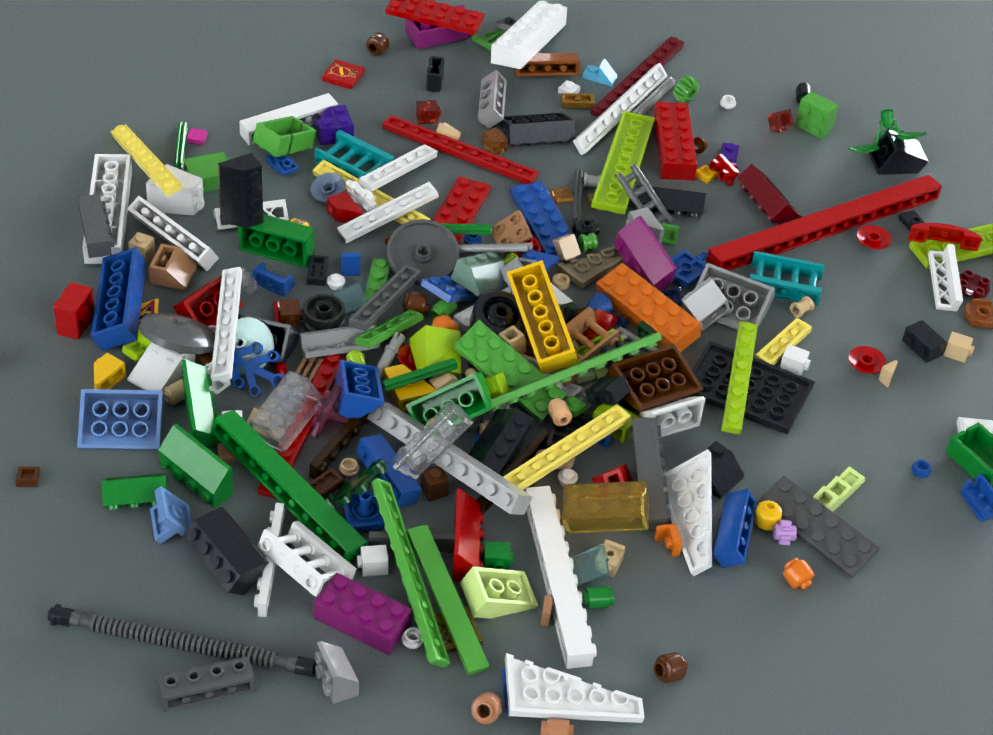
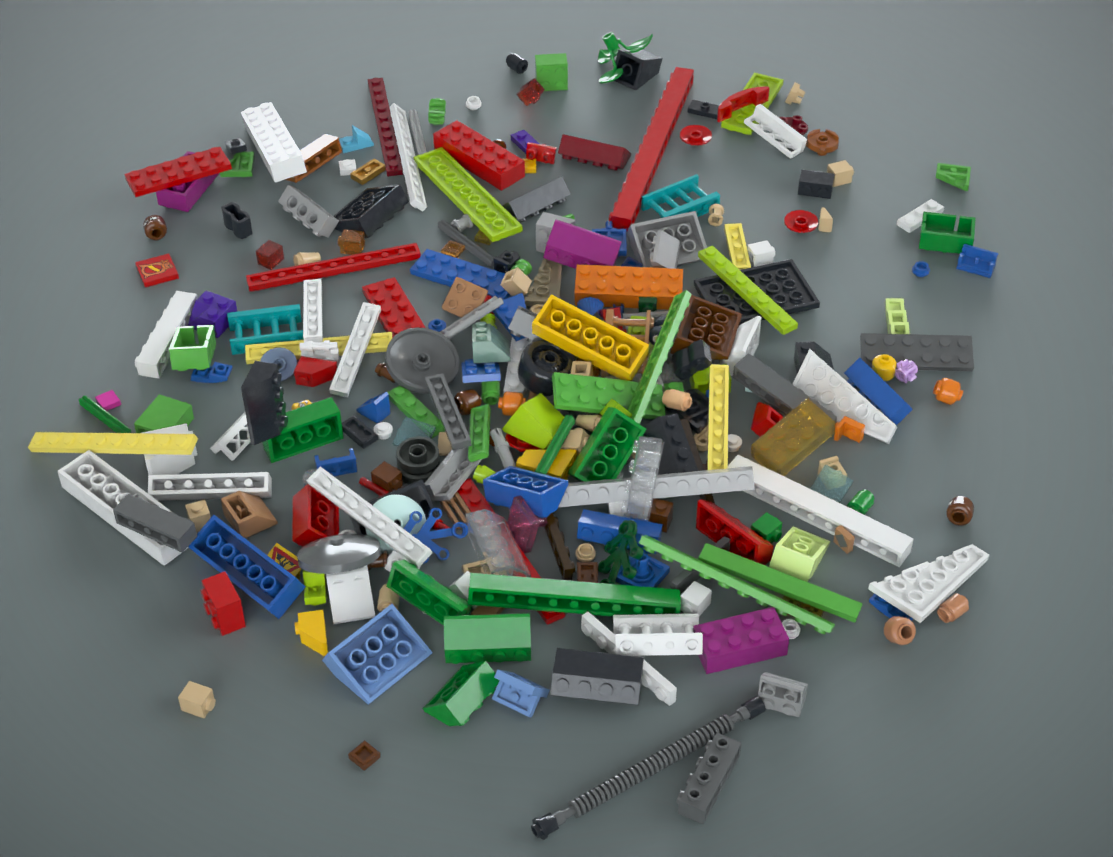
camera: 40 degrees left, 0 degrees up
green axle [440,223,492,235] -> none
dark grey bar [616,164,674,224] -> none

